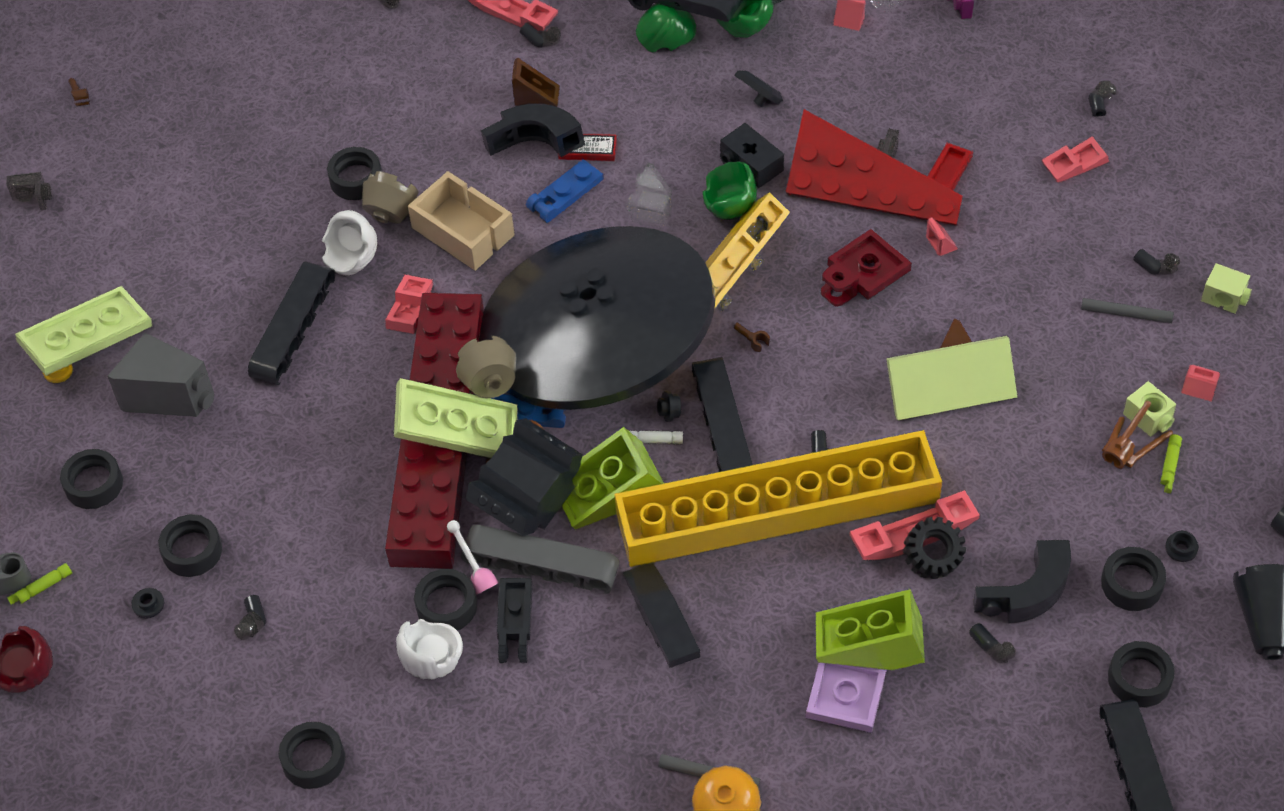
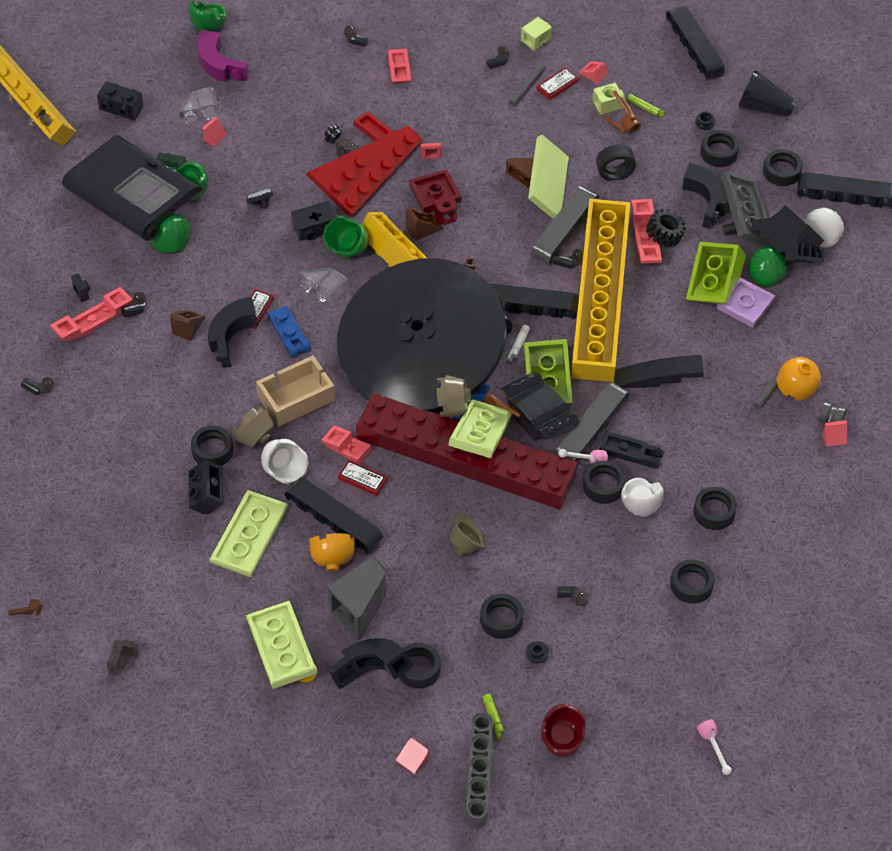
camera: 75 degrees left, 0 degrees up
none -> black brick [188,459,224,515]
none -> yellowish green tile [210,490,288,577]
none -> light orange cylinder [309,534,355,571]
none -> black plate [324,125,342,144]
none -> black arch [327,638,413,690]
none -> tile [338,459,387,496]
none -> reddish brown slope [406,207,443,241]
none -> olive piece [449,512,484,556]
none -> dark grey beam [531,186,600,264]
none -> tile [536,67,579,100]
none -> black tyre [596,144,636,181]
none -> black tyre [693,486,737,530]
none -> dark grey tile [721,172,772,247]
none -> green piece [748,247,787,287]
none -> black slope [752,205,824,264]
none -> white piece [804,208,844,248]

